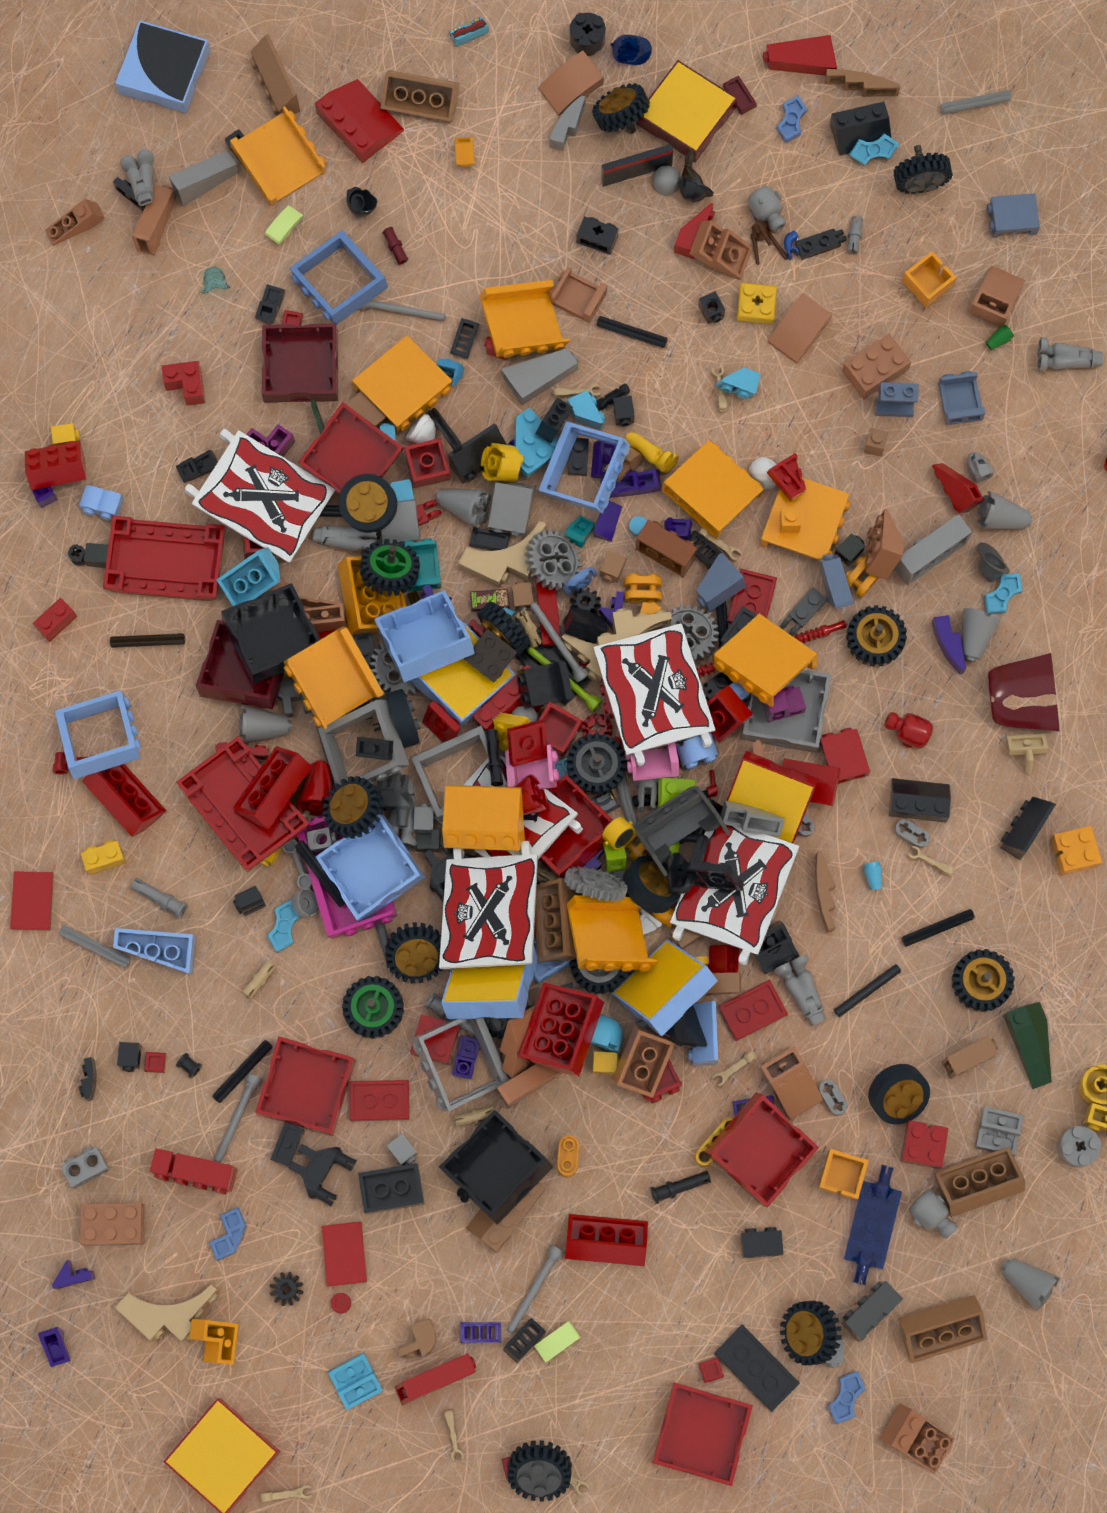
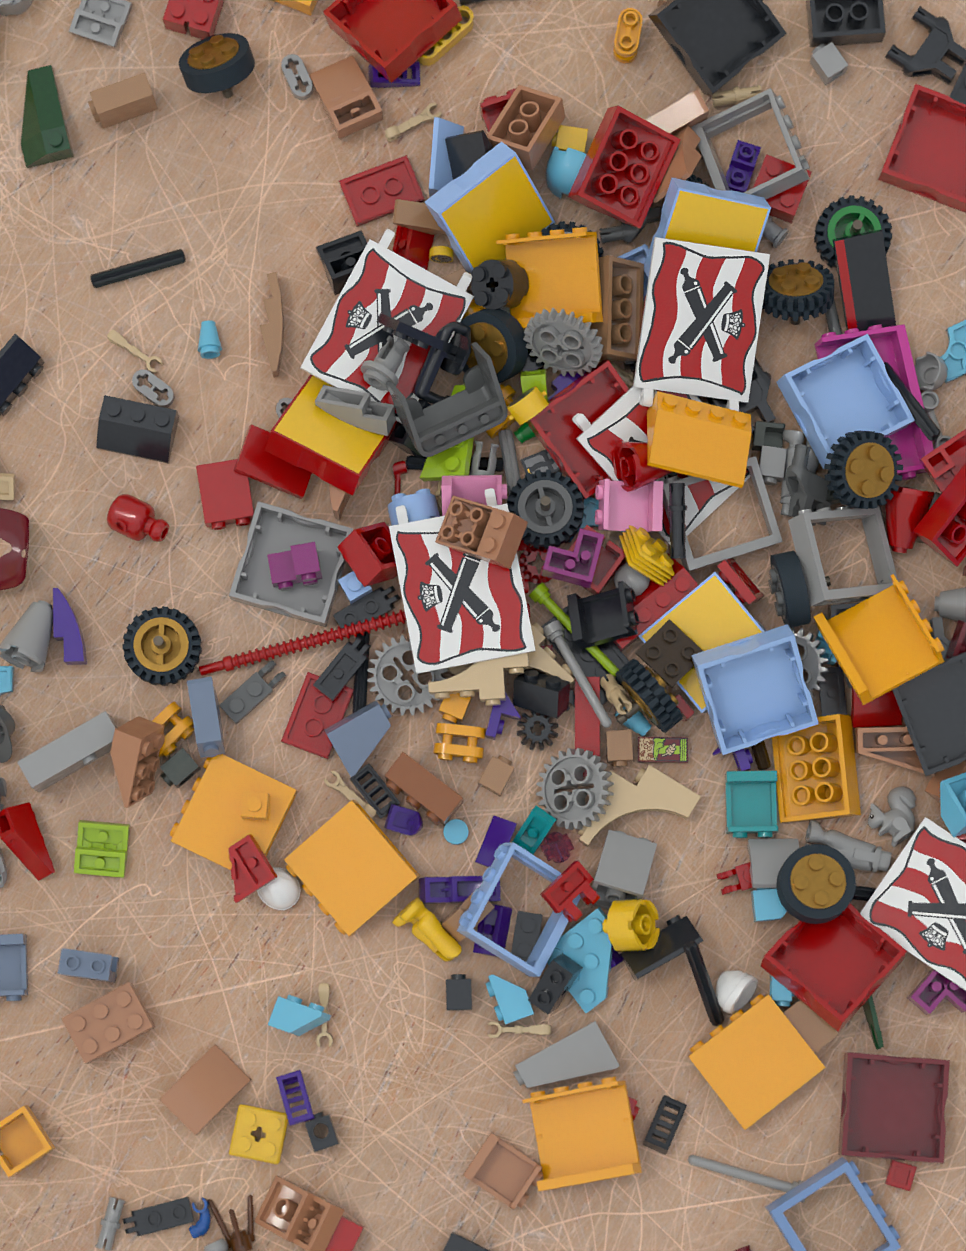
camera: 175 degrees left, 5 degrees up
black slope [255,284,285,324] -> none
light grey brick [307,827,338,853] -> none
red tile [350,1080,409,1121] -> none
black plate [355,737,393,760] -> none
wheel [360,539,420,596] -> none
red brick [404,438,450,488] -> none
light grey cone [436,488,491,527] -> none
dark azure plate [437,358,464,387] -> none
black tile [469,527,510,551] -> none
red plate [507,720,548,767] -> none
medium blue tile [563,567,597,596] -> none
black axle [597,316,668,348] -> none
black axle [597,383,630,410] -> none
light orange panel [714,613,818,707] -> none
light grey piece [774,954,826,1026] -> none
black piece [834,964,901,1017] -> none
medium nougat brick [864,428,888,457] -> none
wheel [952,949,1015,1012] -> none
none -> lime slope [74,820,130,878]
none -> dark purple slope [276,1070,315,1126]
none -> light grey piece [361,336,410,391]
none -> nougat slope [435,496,528,569]
none -> black brick [471,259,529,310]
none -> red plate [540,860,600,922]
none -> magenta brick [541,528,604,588]
none -> clear pink gear [541,832,574,863]
none -> black tile [832,229,896,331]
none -> light grey animal [868,786,916,847]

